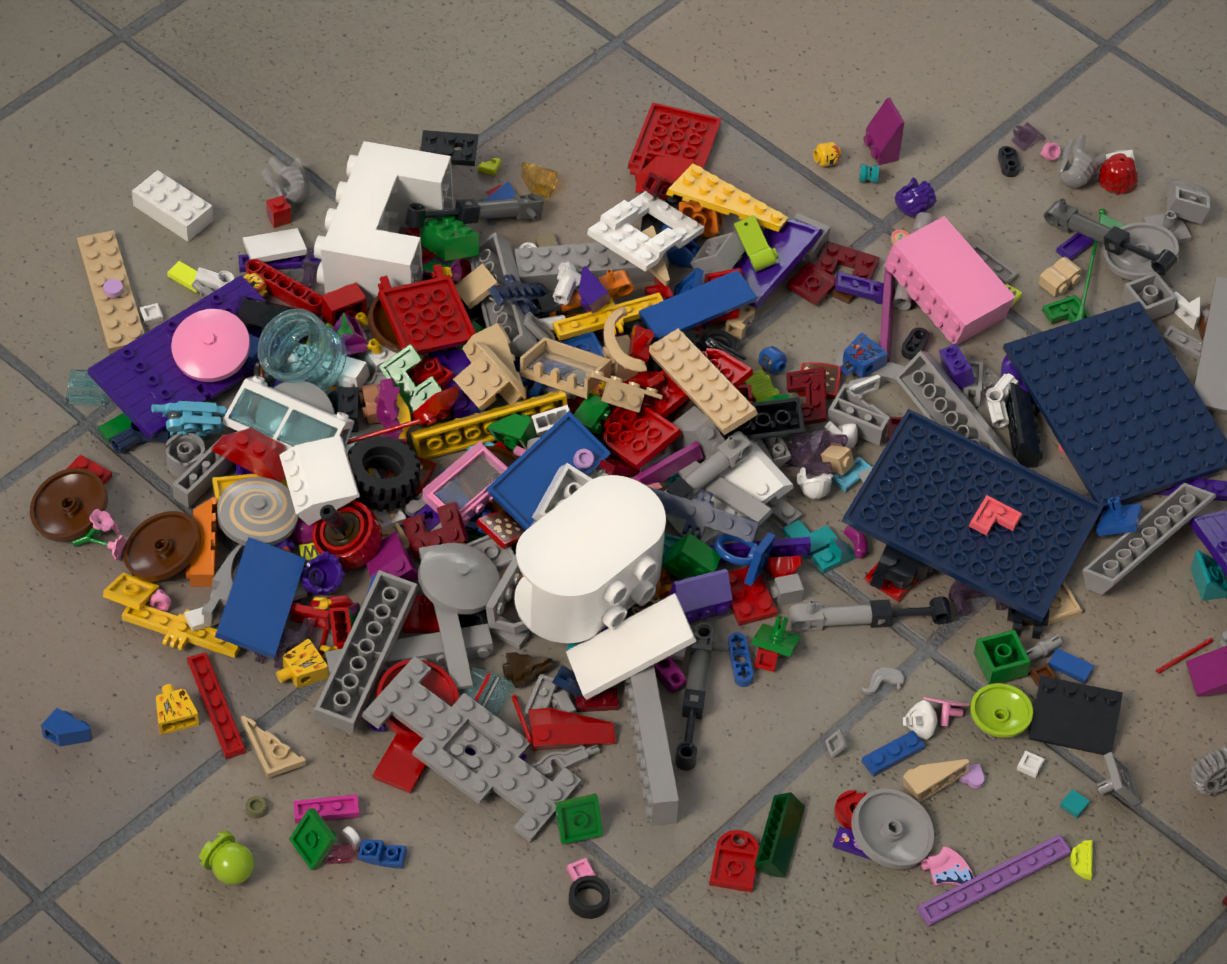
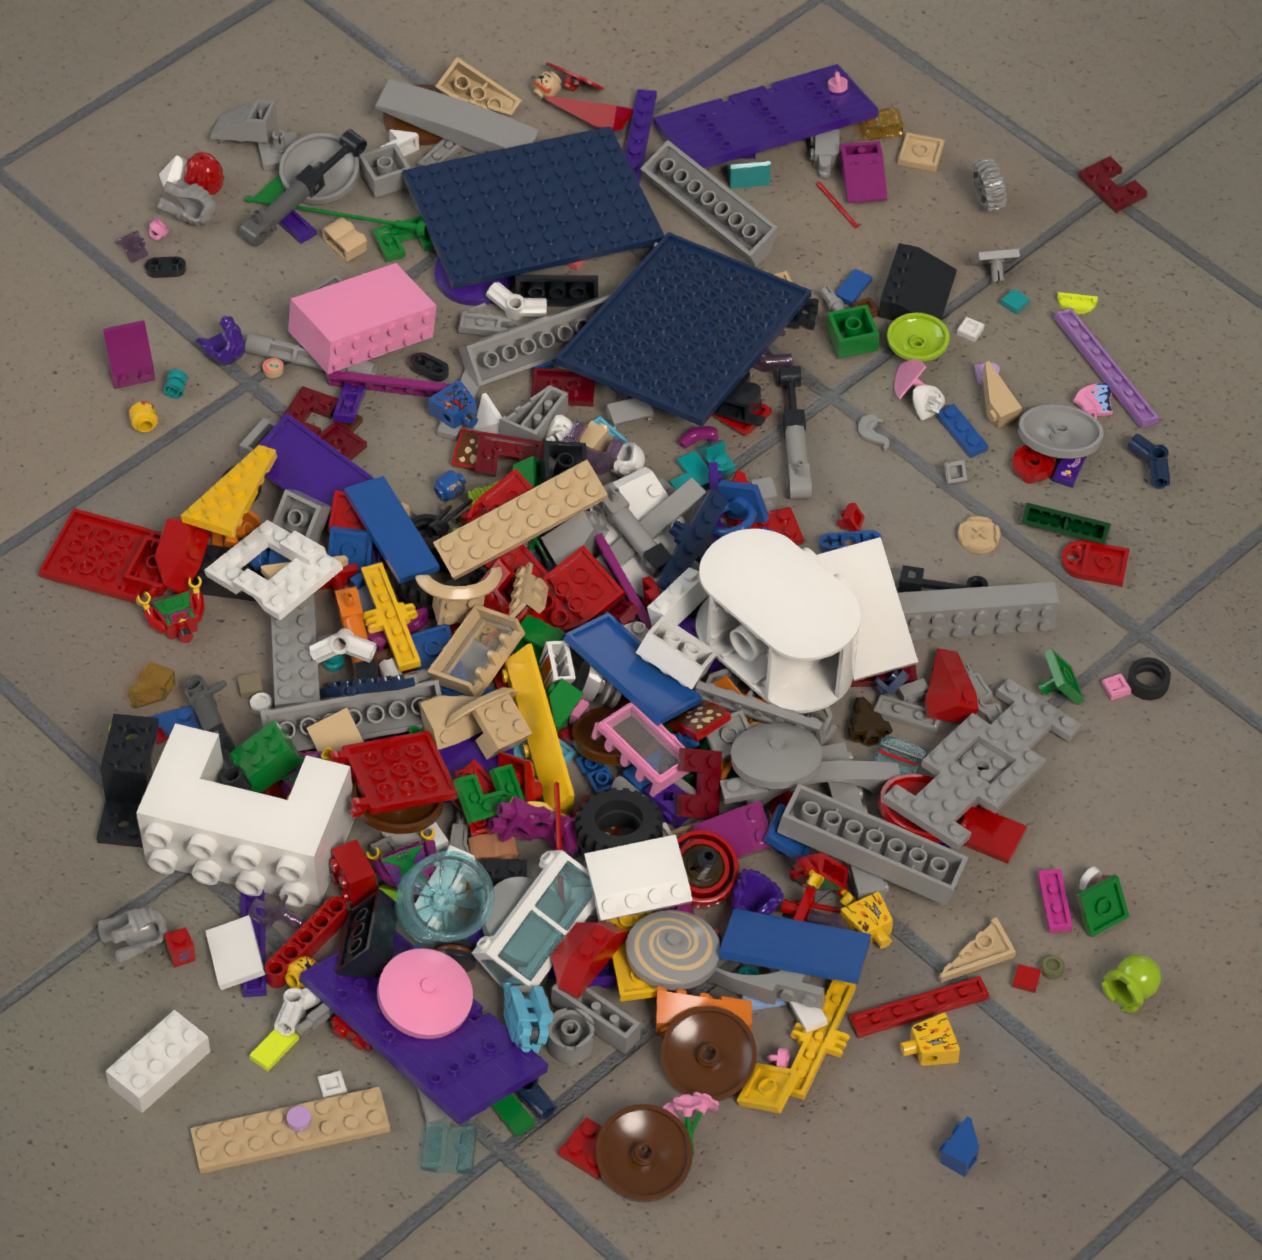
camera: 85 degrees left, 0 degrees up
neon yellow tile [299,543,320,565] -> none
blue slope [358,840,407,869] -> none
red axle [511,695,533,743] -> none
lavender tile [573,449,594,470] -> none
dark purple slope [578,266,611,314] -> none
red tile [628,325,654,364] -> none
dark red brick [642,172,673,201] -> none
lime door [734,215,779,272] -> none
green tile [752,615,801,657] -> none
dark purple brick [939,343,975,389] -> none
coral tile [969,495,1022,536] -> none
blue tile [1096,497,1143,536] -> none
none -> torso [136,576,205,643]
none -> tan tile [957,516,1001,554]
none -> red tile [1013,964,1041,993]
none -> dark blue piece [1127,434,1170,489]

